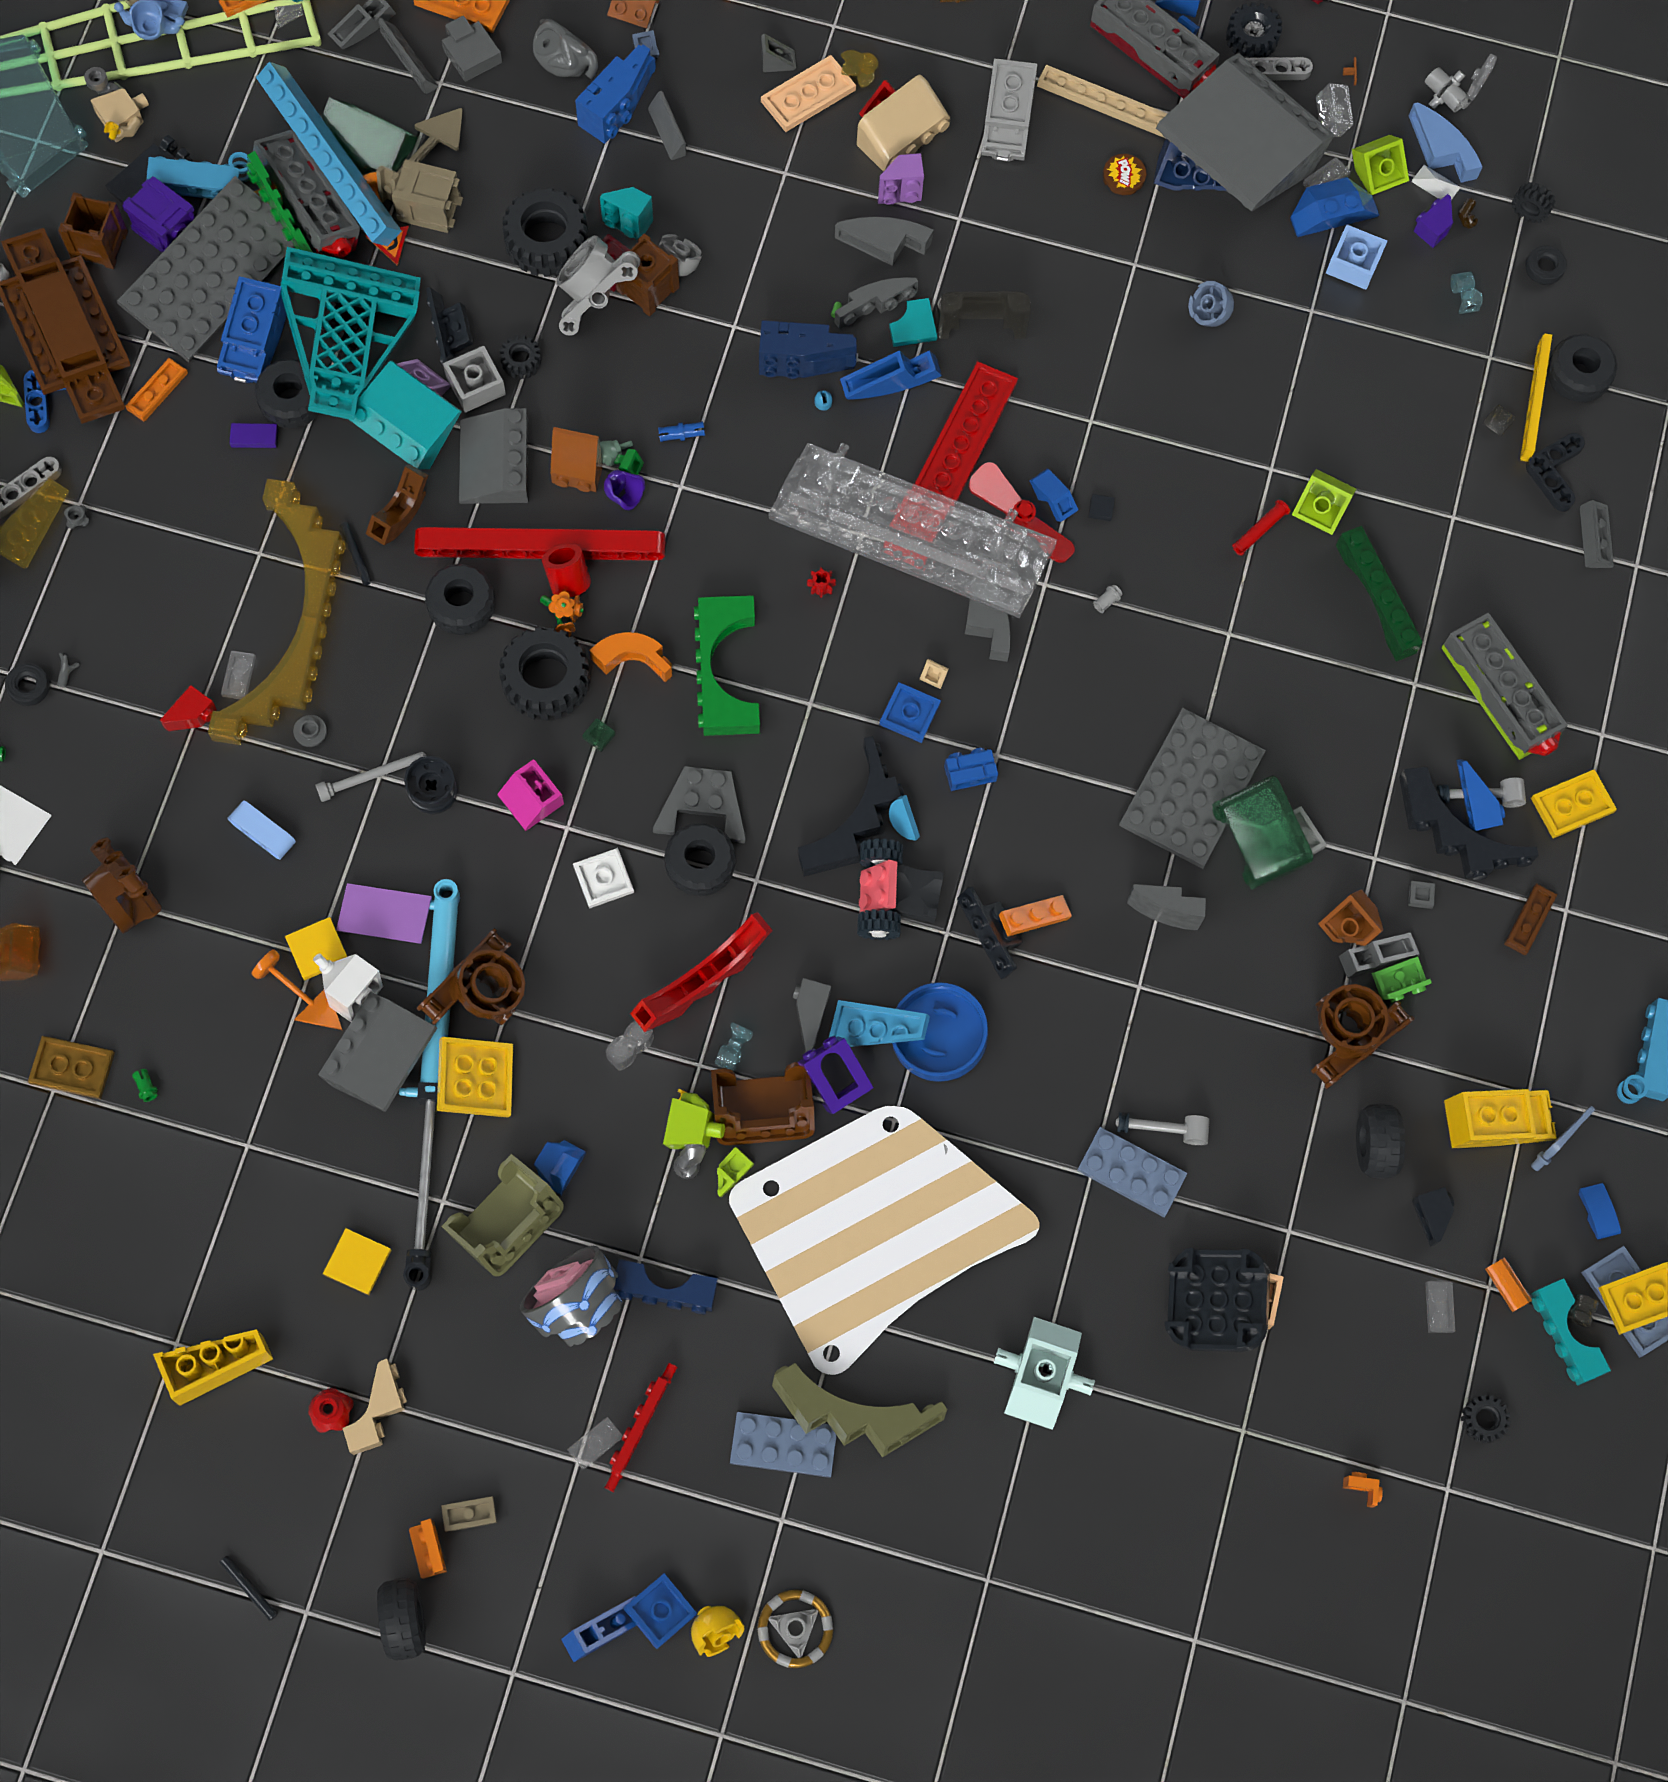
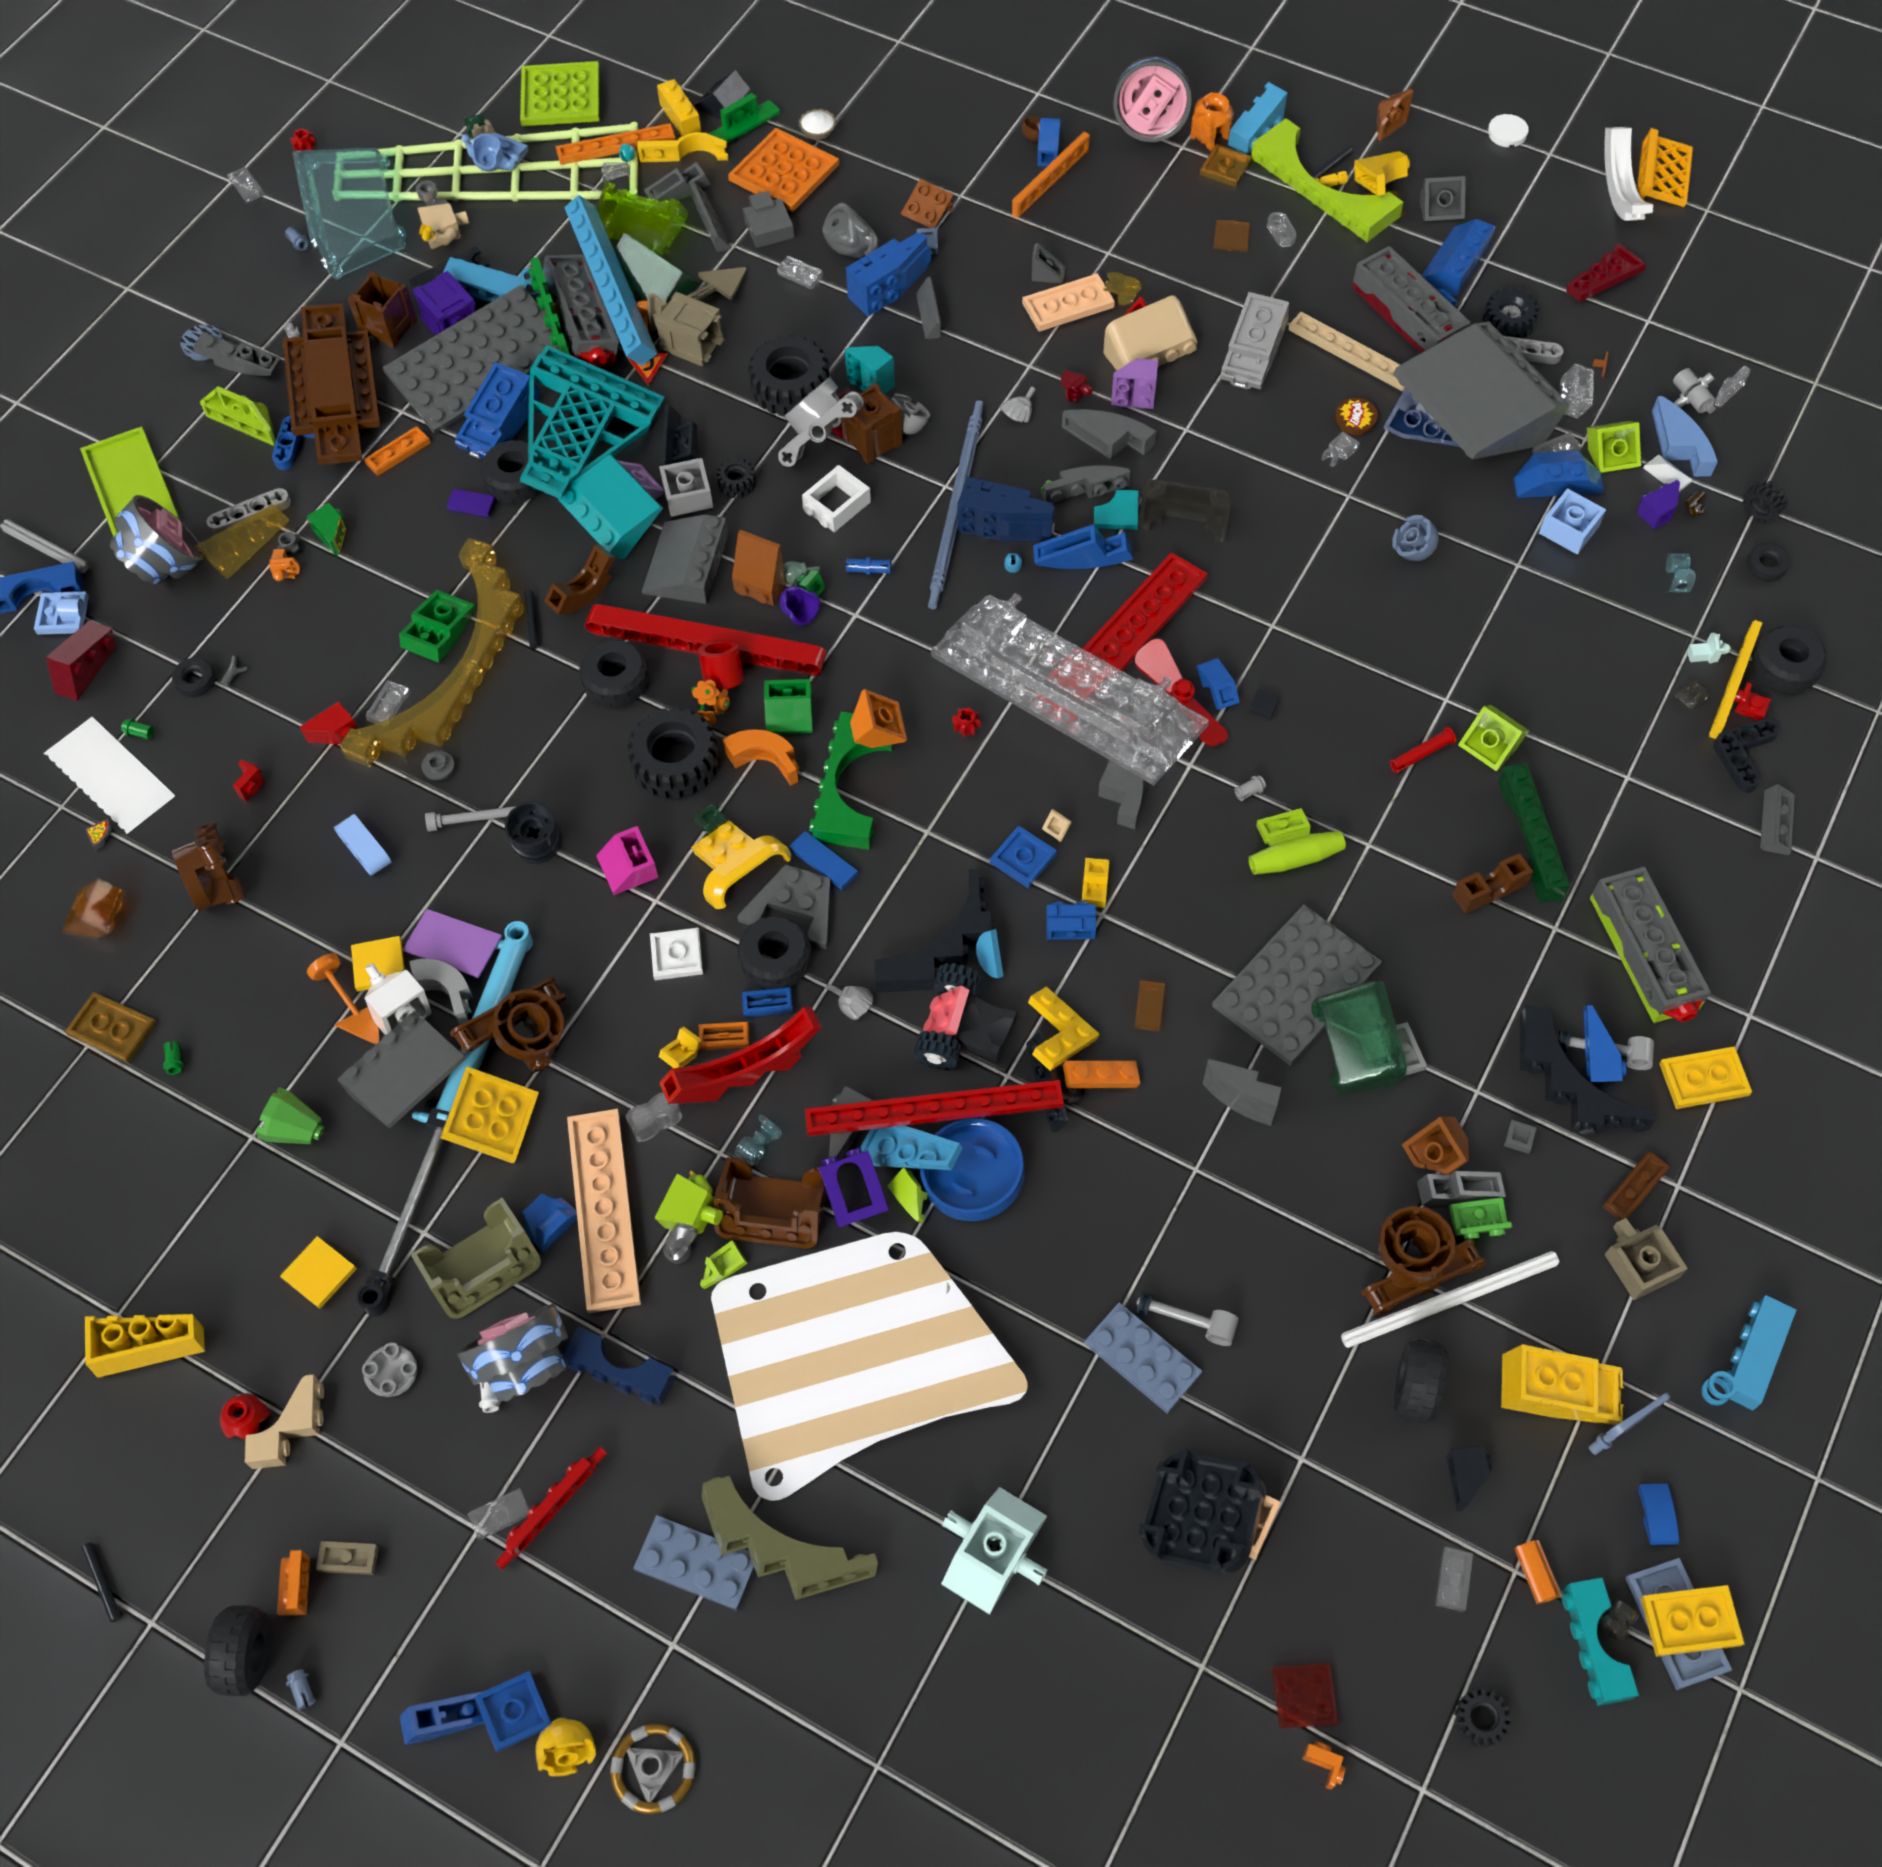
camera: 20 degrees right, 10 degrees down
none -> red bracket [233,760,265,802]
none -> bright green cone [256,1087,325,1144]
none -> orange piece [269,549,300,582]
none -> sand blue pin [286,1669,316,1710]
none -> green slope [307,503,346,556]
none -> light grey dish [362,1343,418,1397]
none -> green slope [399,590,475,663]
none -> light grey arch [409,959,473,1024]
none -> white pin [479,1382,501,1413]
none -> light nougat plate [567,1109,641,1314]
none -> clear neon green windscreen [596,181,688,255]
none -> yellow bracket [659,1027,701,1068]
none -> yellow piece [691,821,791,909]
none -> orange tile [699,1022,749,1051]
none -> blue tile [742,987,793,1018]
none -> green slope [764,679,813,734]
none -> clear plate [777,256,823,290]
none -> blue tile [789,831,858,890]
none -> white window [802,465,871,532]
none -> red plate [805,1080,1064,1136]
none -> light grey piece [826,983,873,1020]
none -> orange slope [850,689,907,748]
none -> lime slope [888,1167,927,1223]
none -> sand blue axle [928,400,984,609]
none -> light grey piece [1000,387,1036,423]
none -> yellow plate [1028,987,1100,1071]
none -> dark red piece [1060,370,1093,402]
none -> yellow slope [1082,858,1109,908]
none -> clear orange tile [1135,980,1165,1031]
none -> lime plate [1248,808,1346,875]
none -> clear red tile [1271,1664,1338,1729]
none -> clear plate [1322,432,1360,467]
none -> white axle [1341,1251,1559,1348]
none -> reddish brown arch [1452,853,1533,914]
none -> dark tan hinge [1605,1218,1688,1300]
none -> light aqua piece [1687,633,1731,663]
none -> red bracket [1734,682,1771,721]

